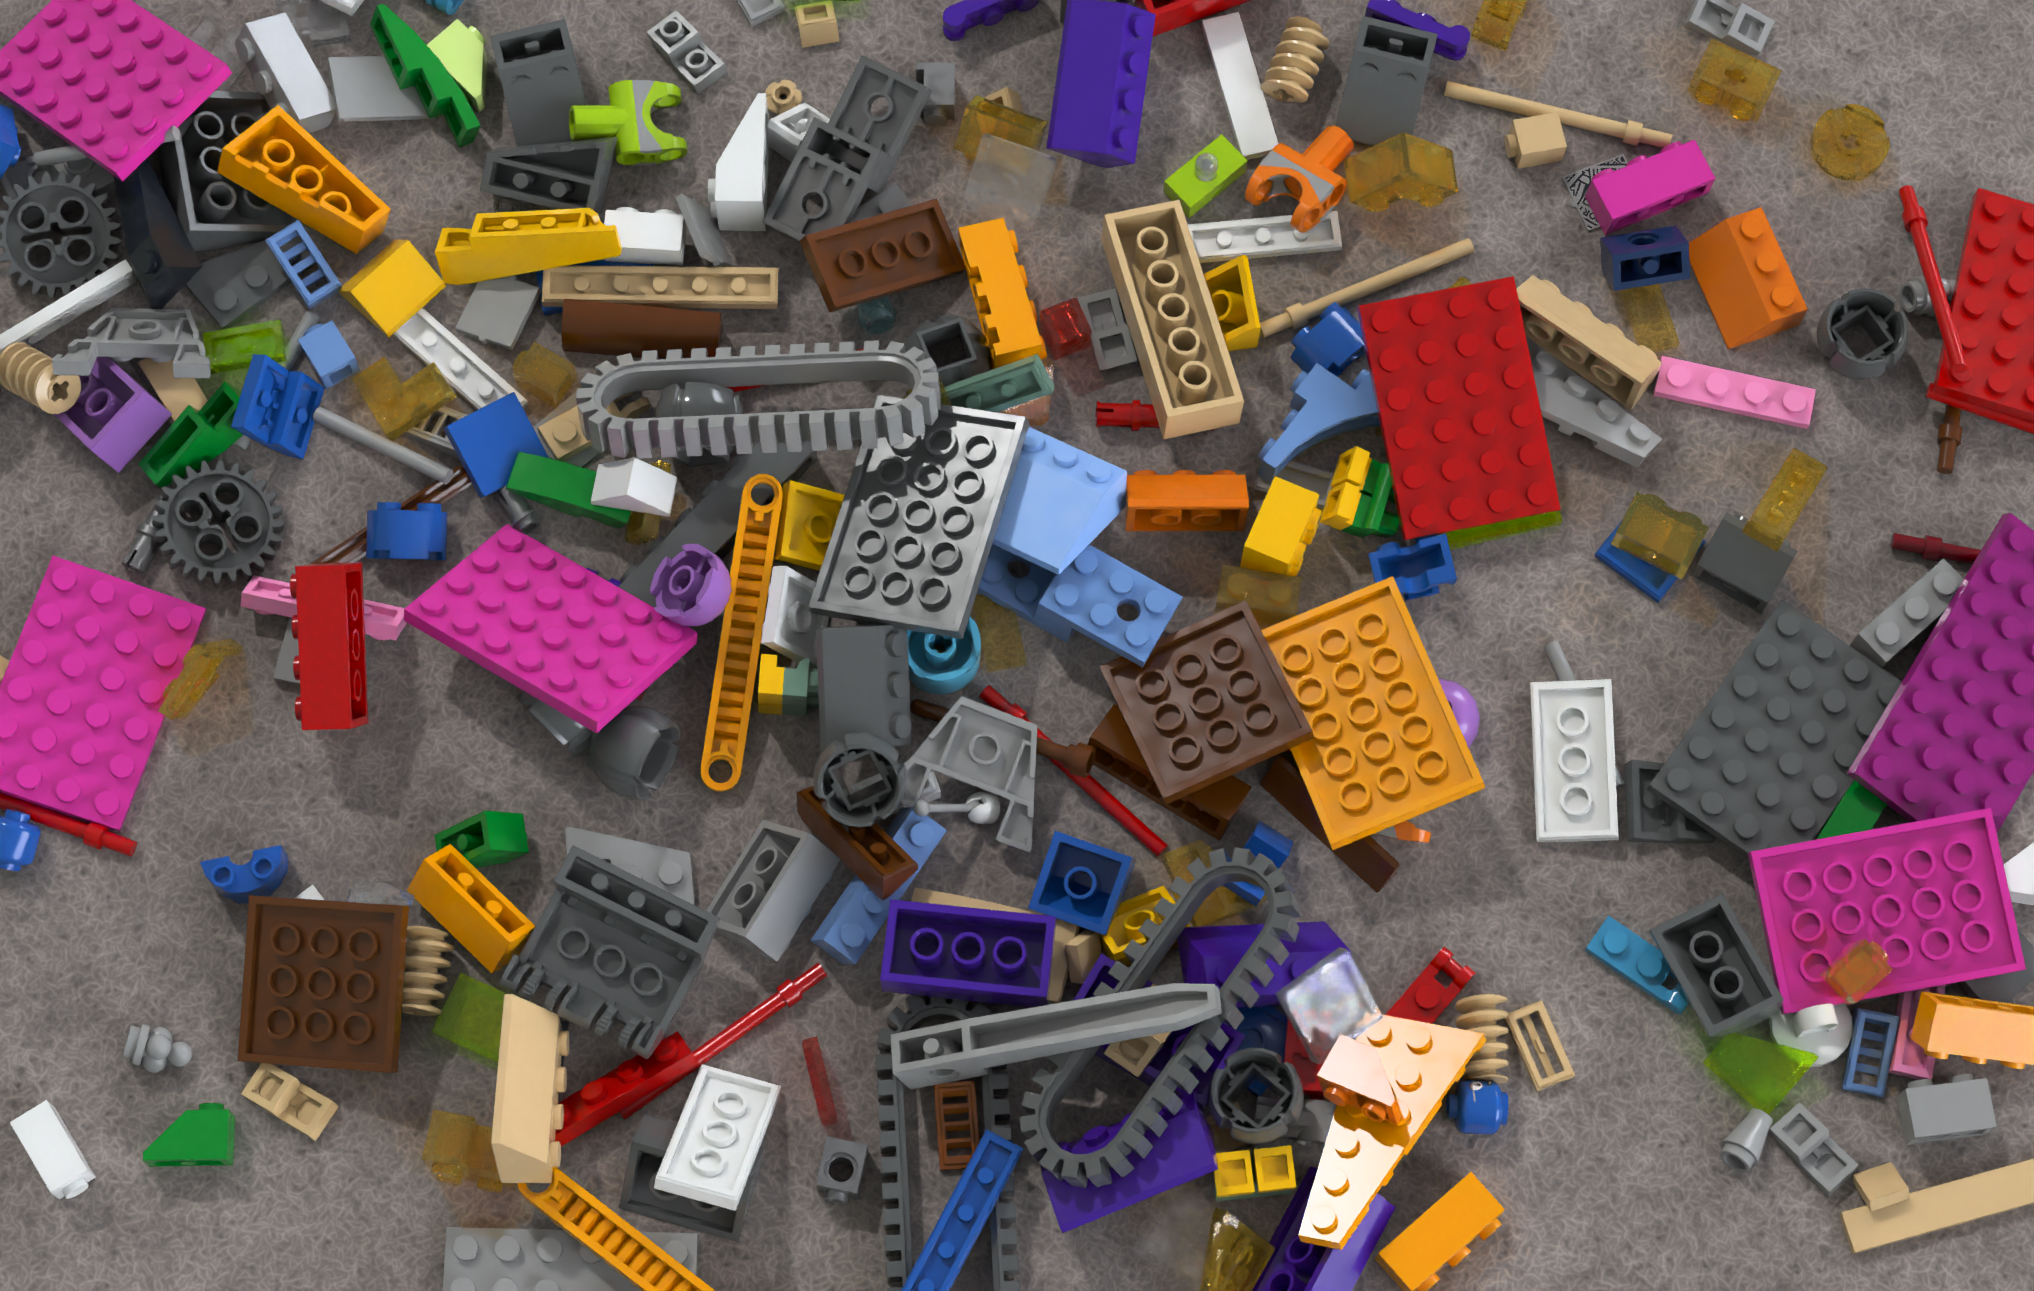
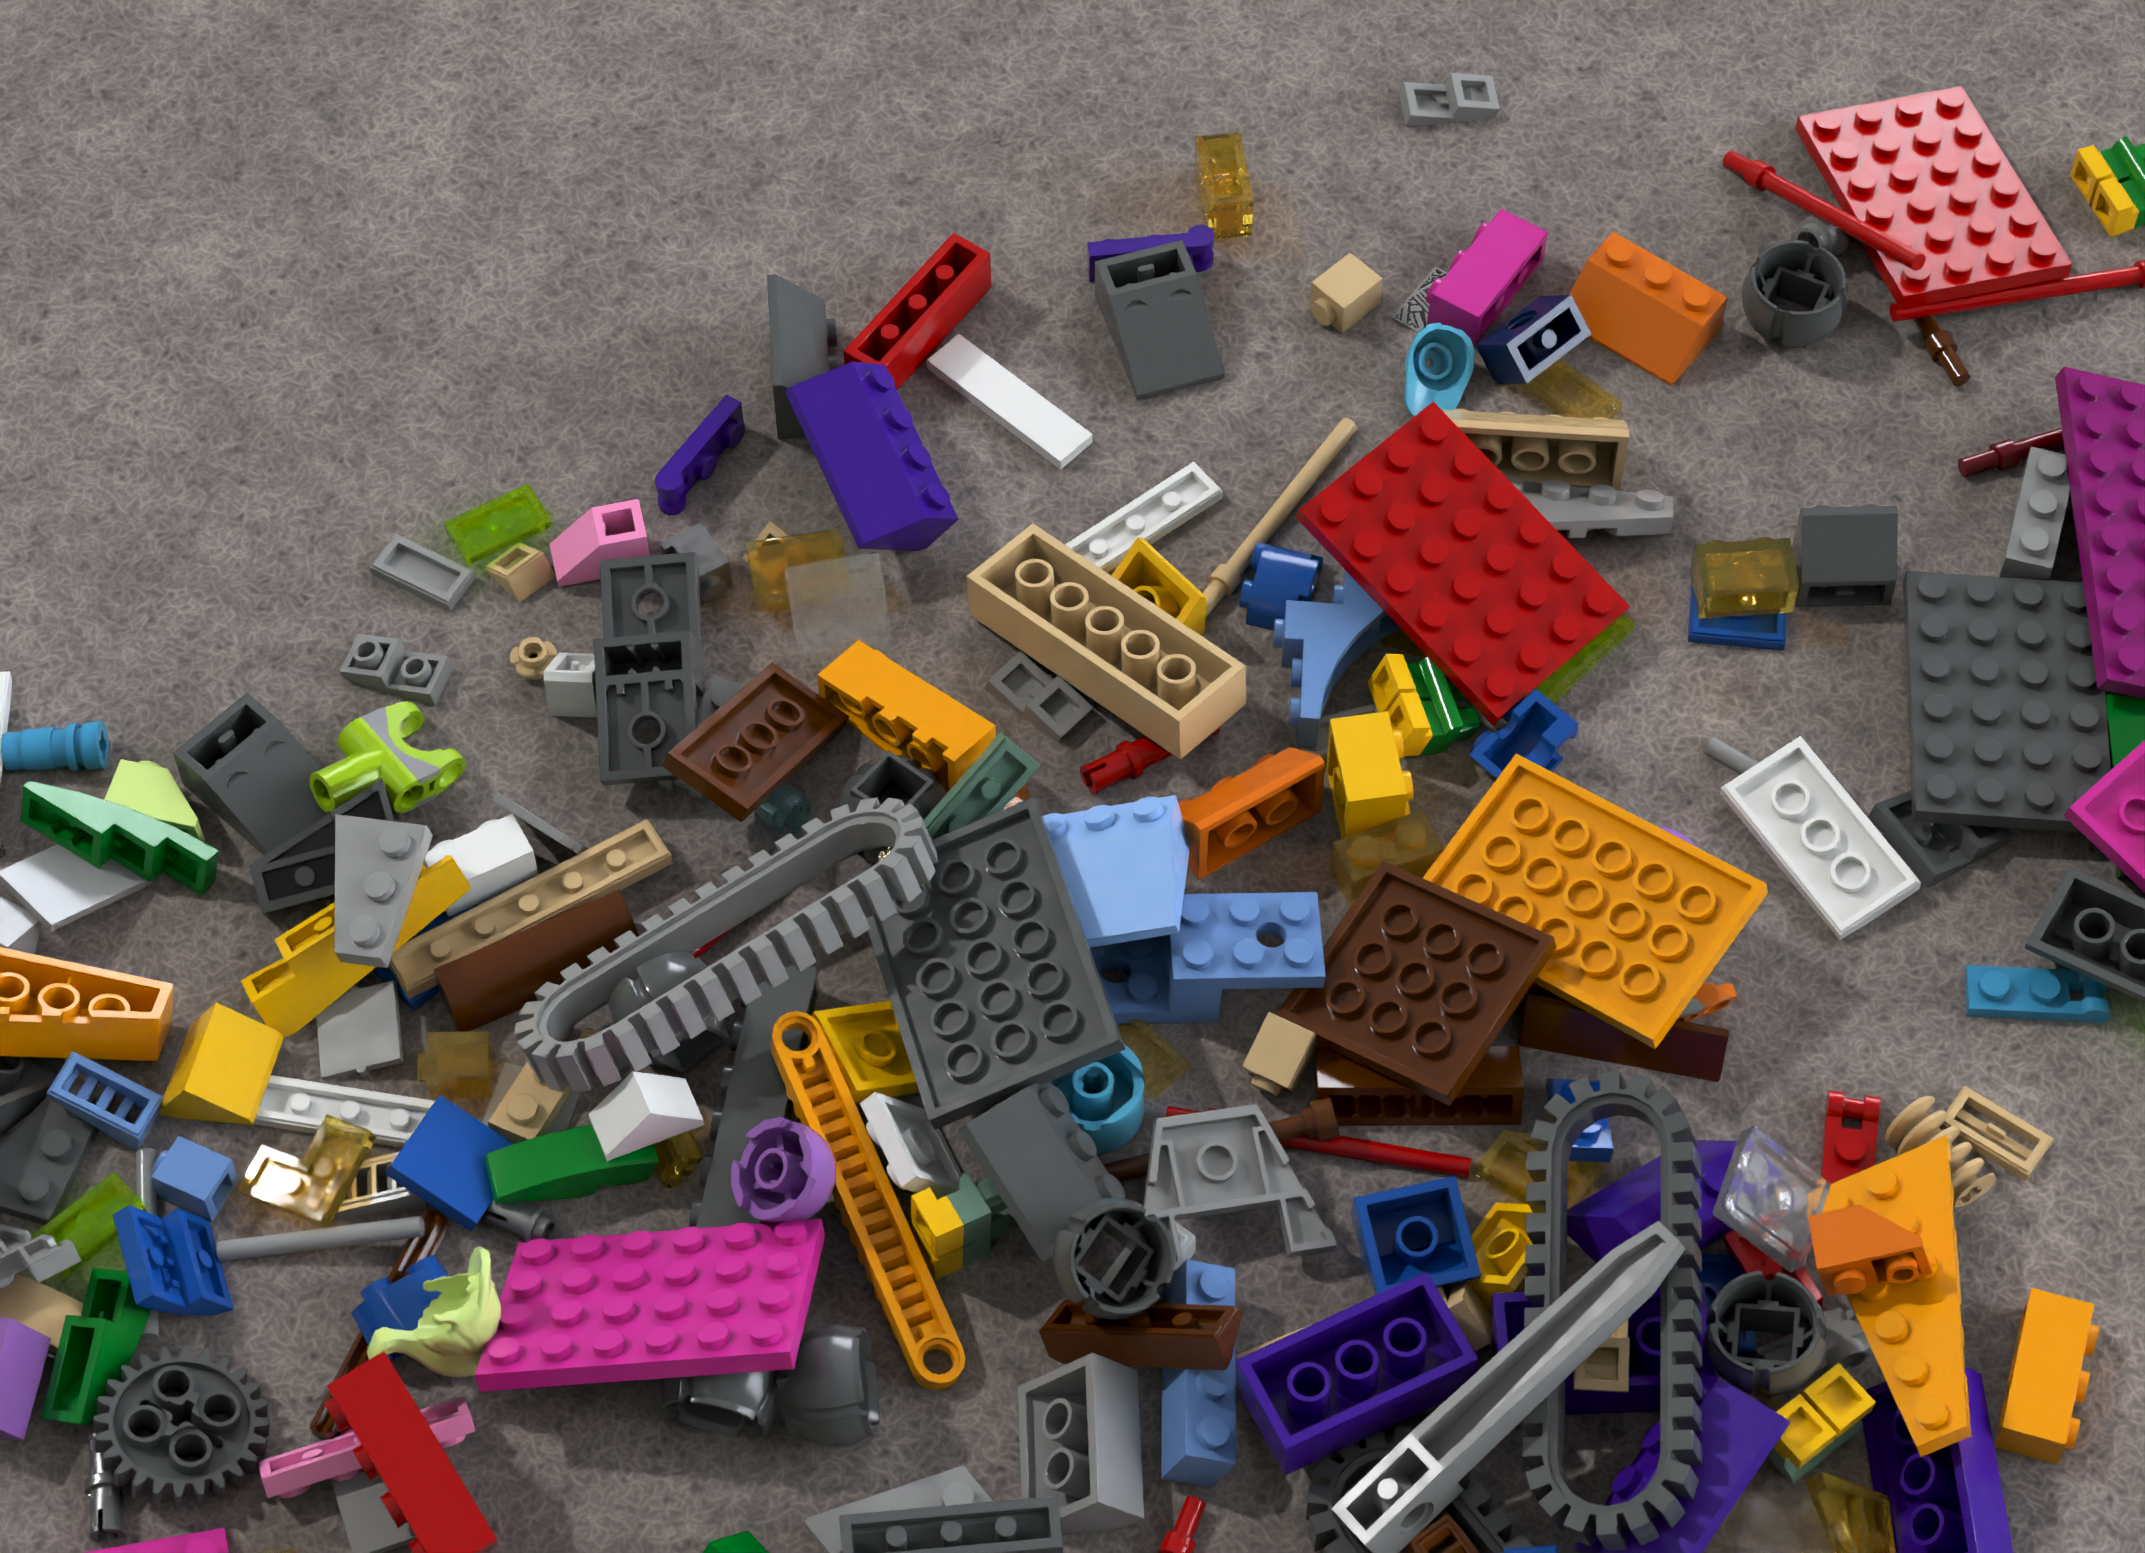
camera: 30 degrees left, 15 degrees down
white slope [708,93,769,231] -> none
hinge [914,792,1000,824] -> none
clear red brick [1039,297,1092,361] -> none
lime piece [1163,134,1248,218] -> none
orange connector [1245,125,1354,233] -> none
tan piece [1260,16,1330,103] -> none
clear yellow brick [1344,132,1458,212] -> none
tan bar [1444,81,1672,148] -> none
blue head [1446,1080,1508,1135] -> none
bright pink plate [1653,356,1816,429] -> none
clear yellow brick [1687,39,1782,122] -> none
clear yellow tile [1742,448,1828,552] -> none
clear yellow plate [1810,104,1890,181] -> none
none -> light grey wing [334,814,433,968]
none -> yellowish green piece [367,1246,501,1377]
none -> bright pink slope [549,499,650,587]
none -> tan brick [1242,1012,1319,1097]
none -> medium azure cap [1404,322,1475,417]

